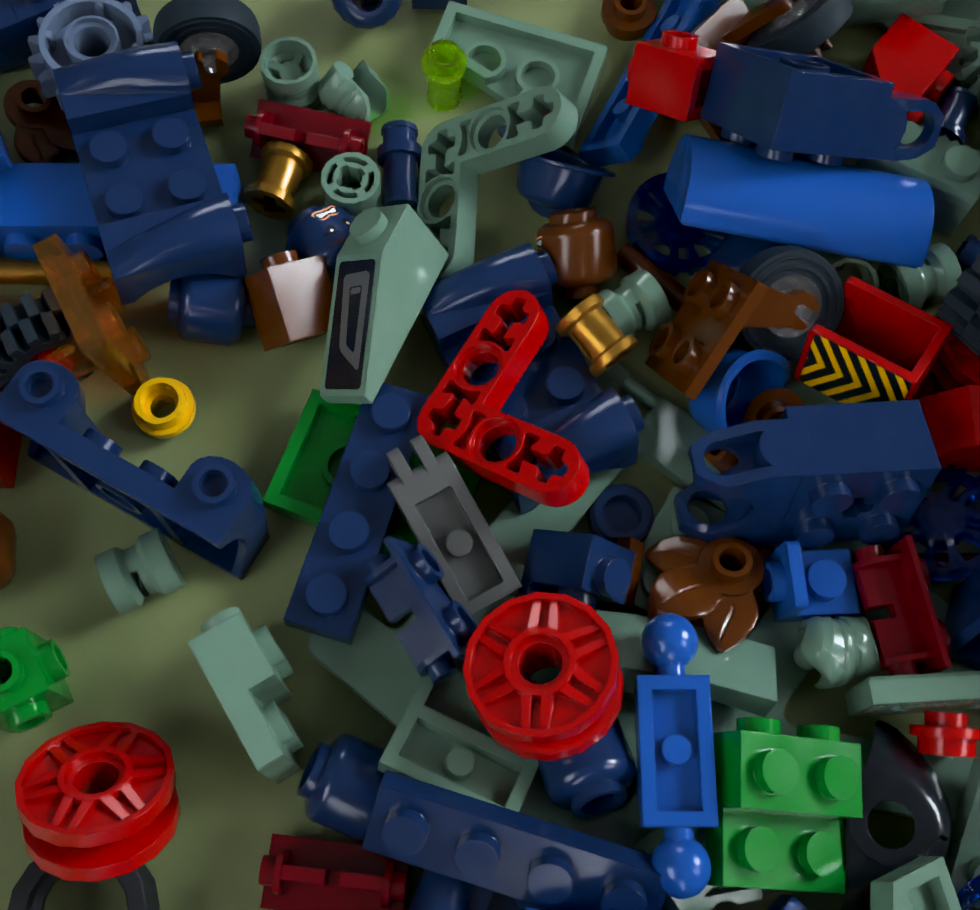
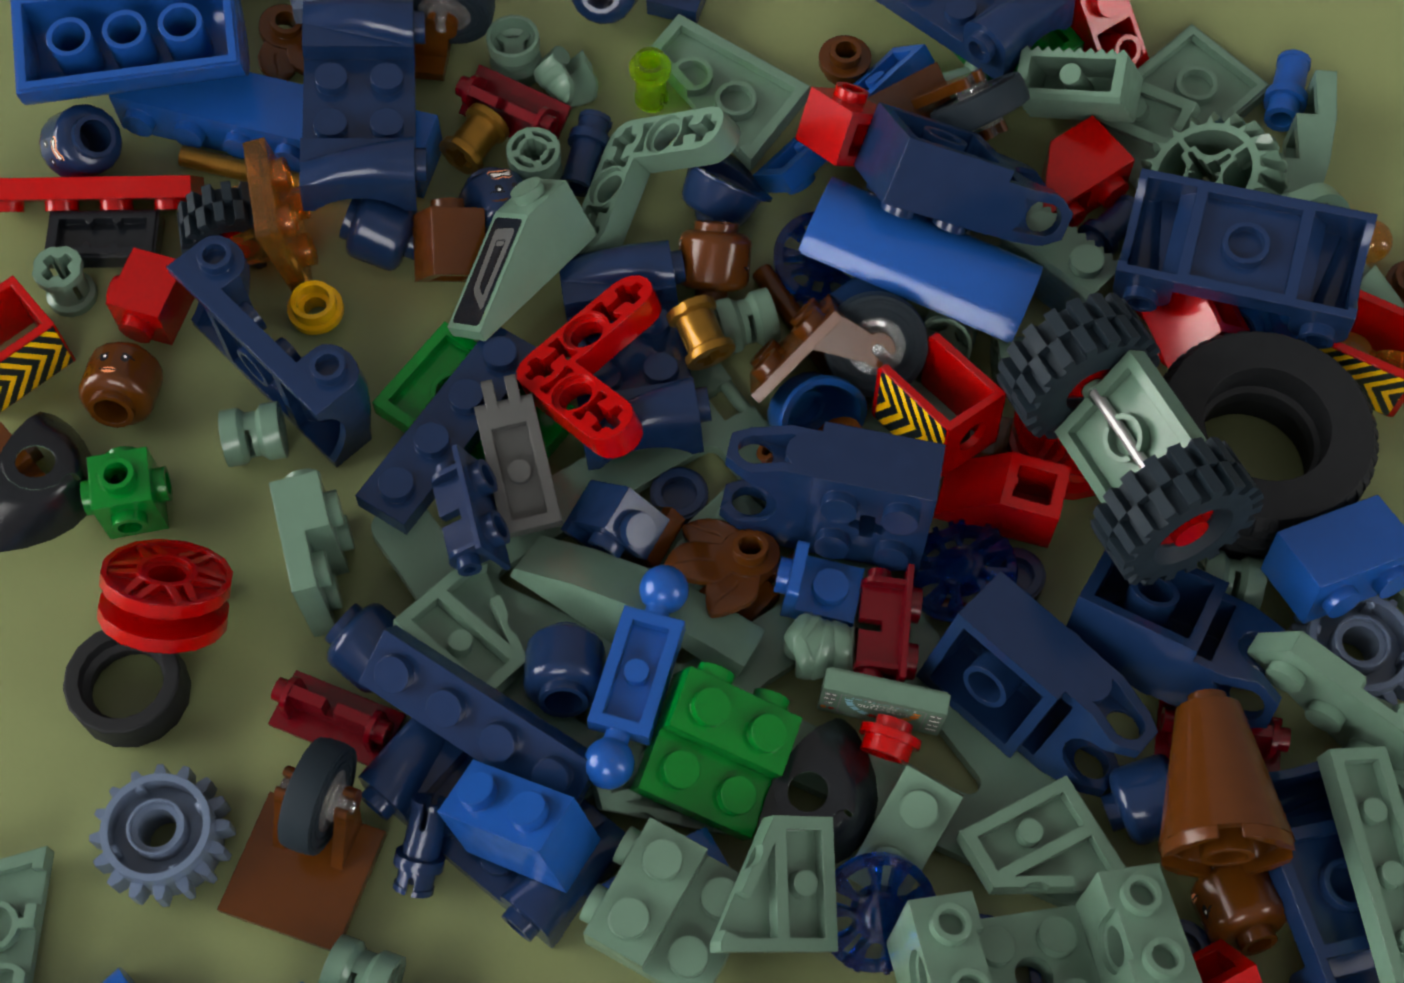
camera: 20 degrees right, 5 degrees down
red wheel [463,592,624,761] -> none

